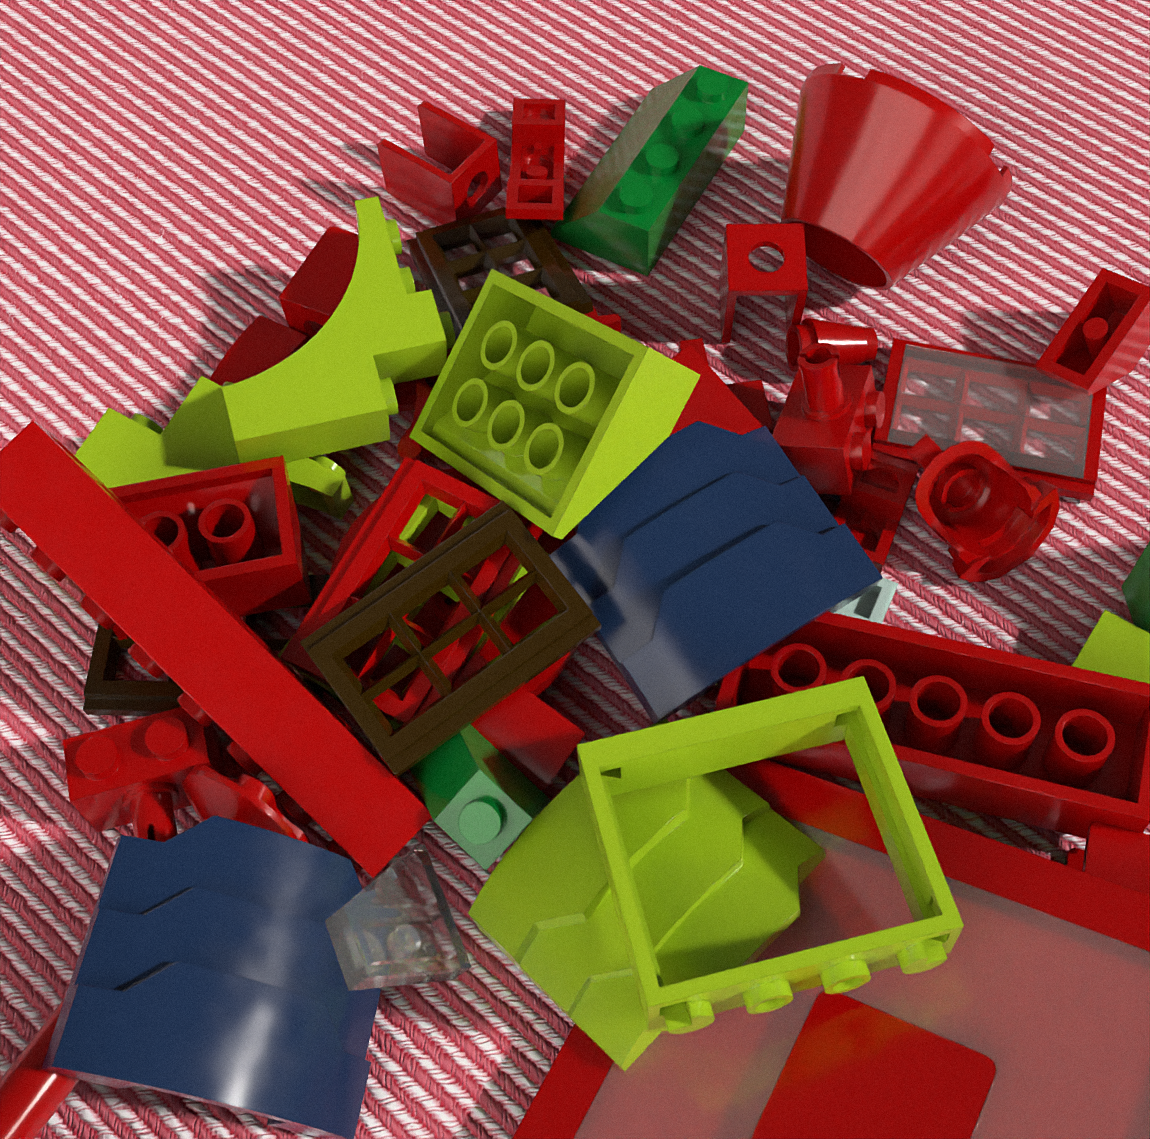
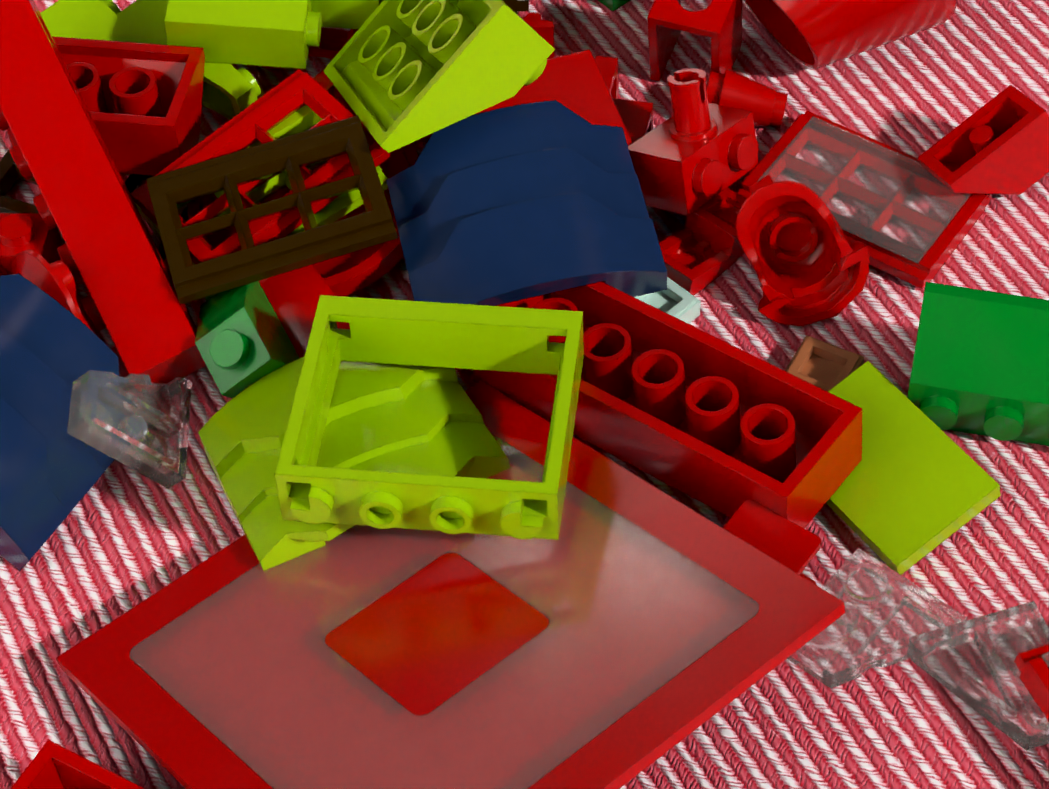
camera: 20 degrees right, 10 degrees down
none -> nougat tile [785,335,864,392]

